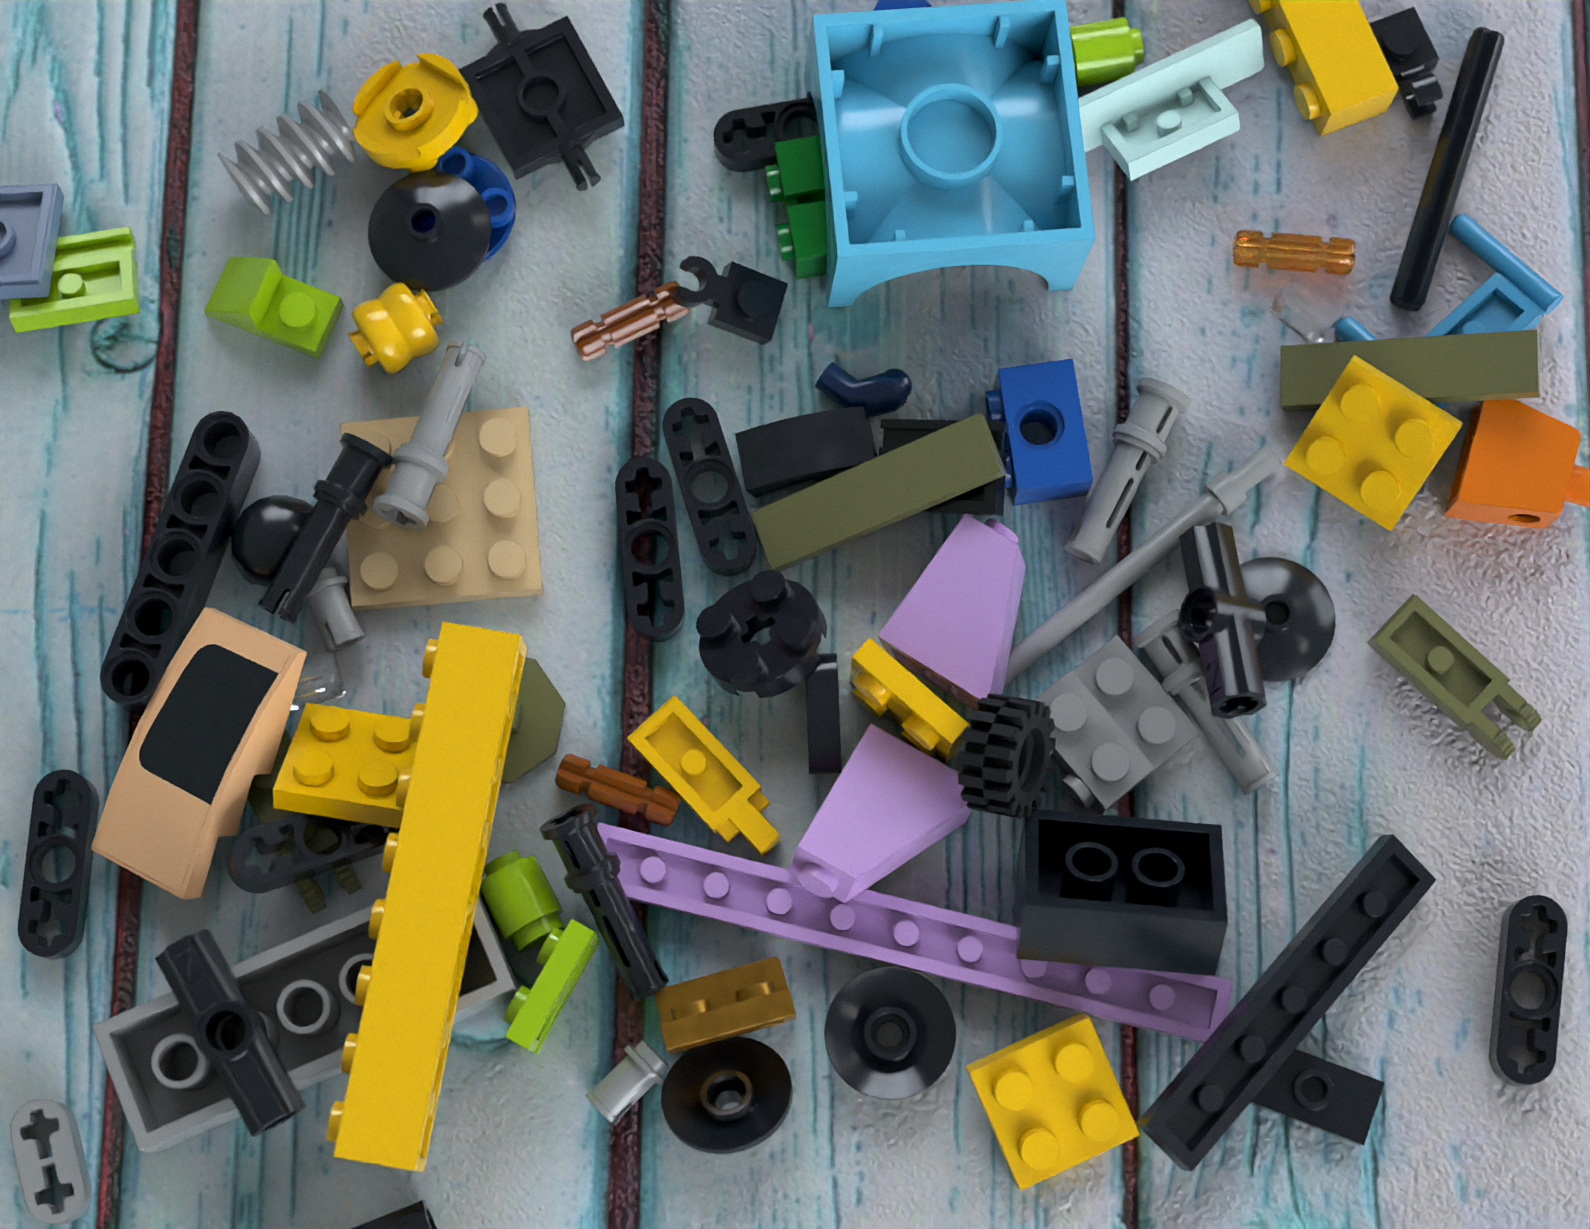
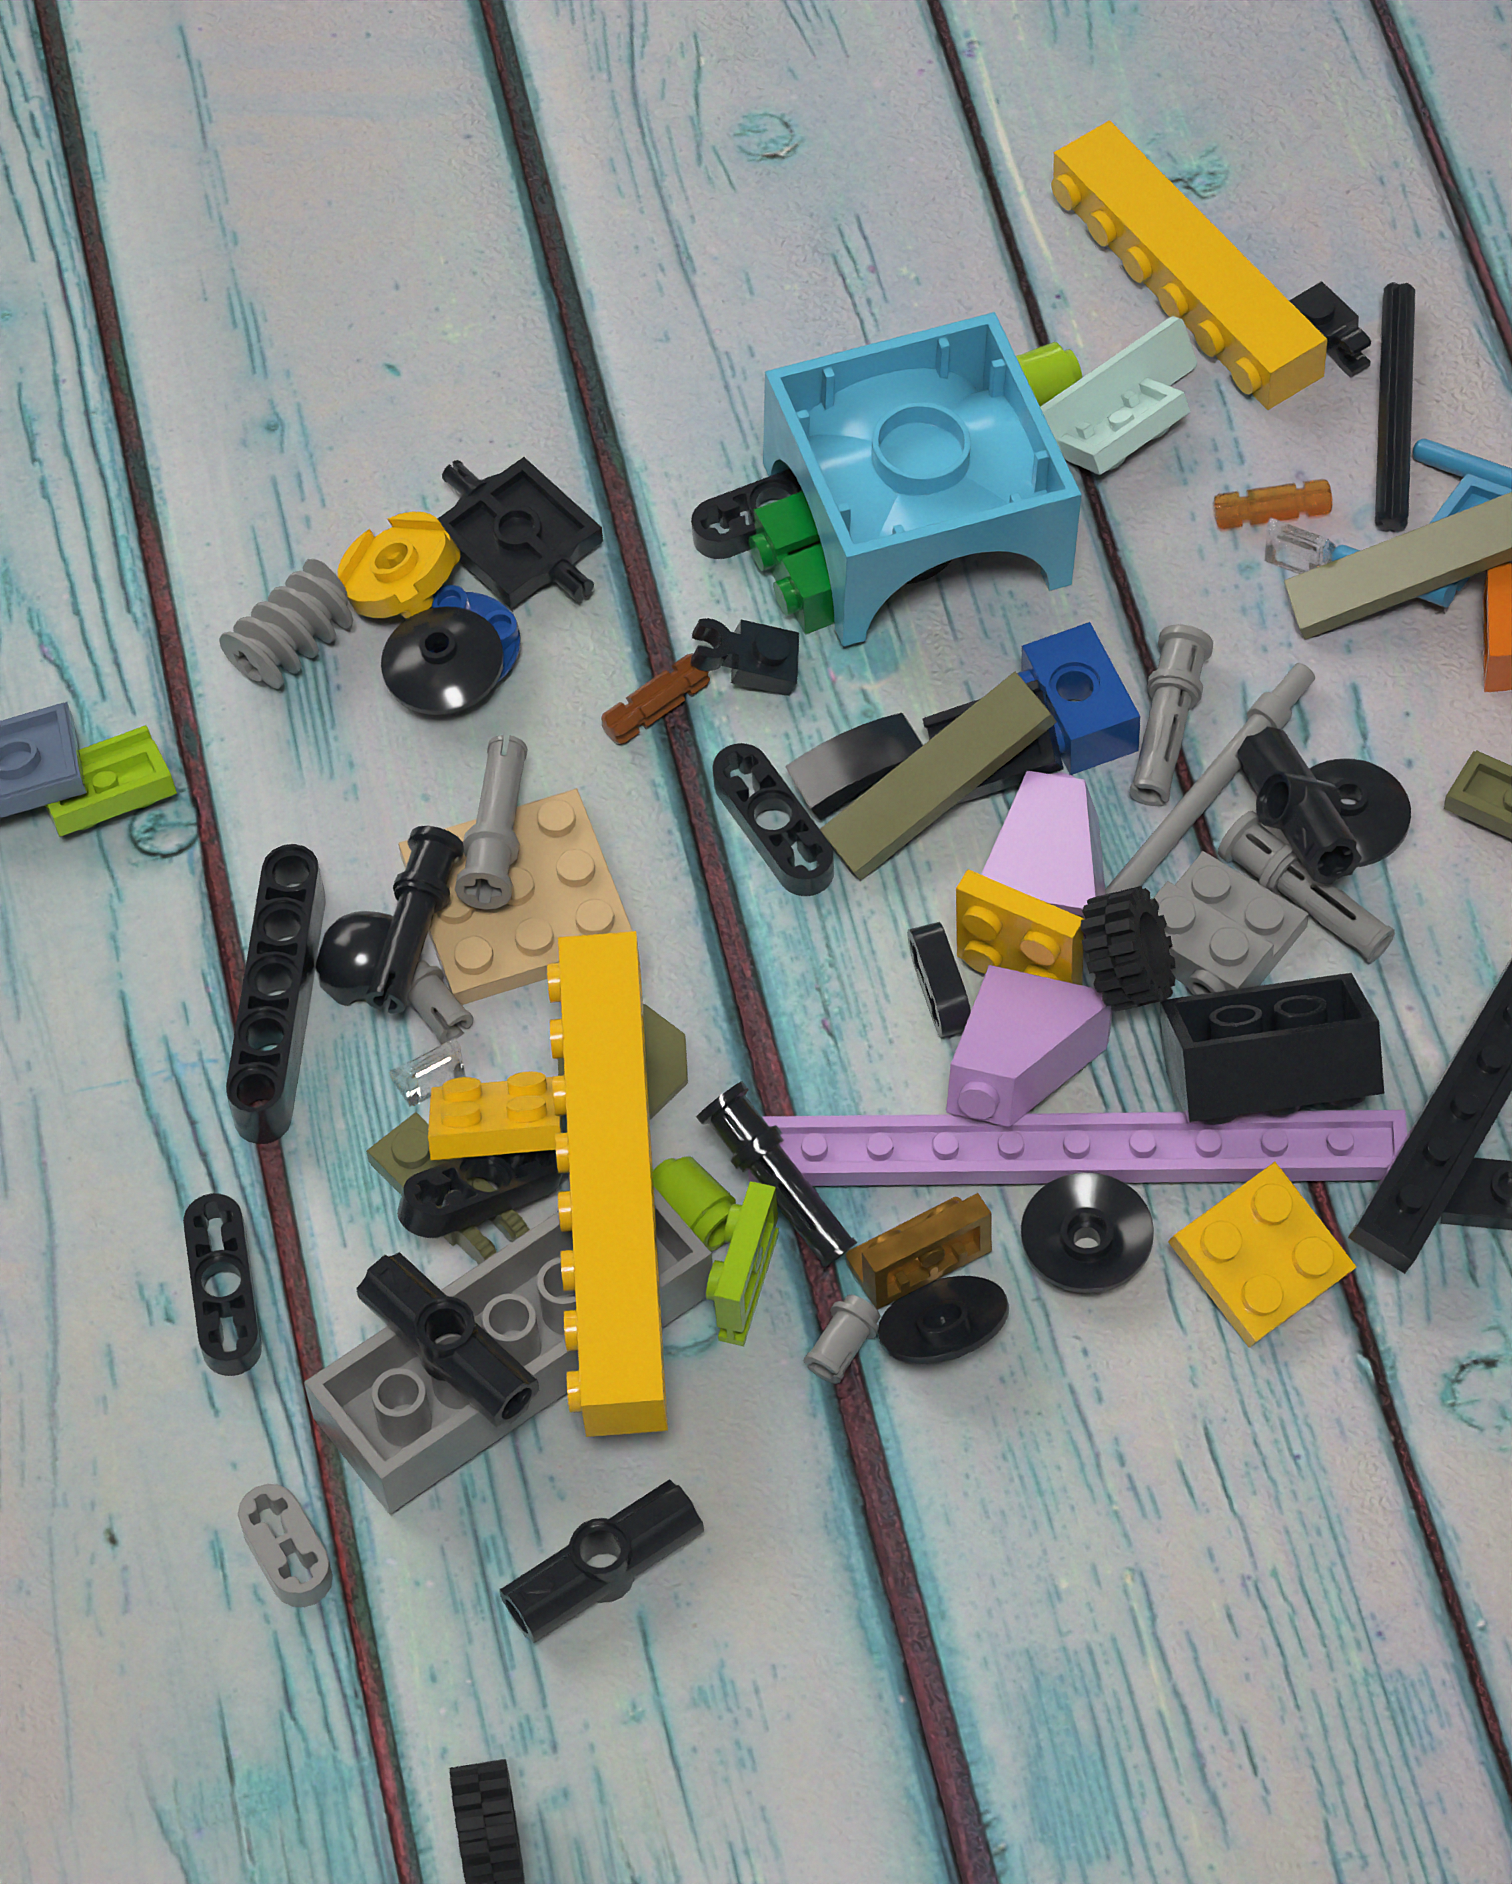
camera: 10 degrees left, 20 degrees down
light nougat slope [90,607,307,899] -> none
lime slope [204,257,344,359] -> none
yellow piece [347,283,444,374] -> none
dark orange axle [555,754,680,827] -> none
black beam [615,458,686,642] -> none
yellow hinge [627,695,781,858] -> none
black plate [696,570,827,698] -> none
dark blue arm [815,362,912,418] -> none
yellow plate [1283,355,1463,532] -> none

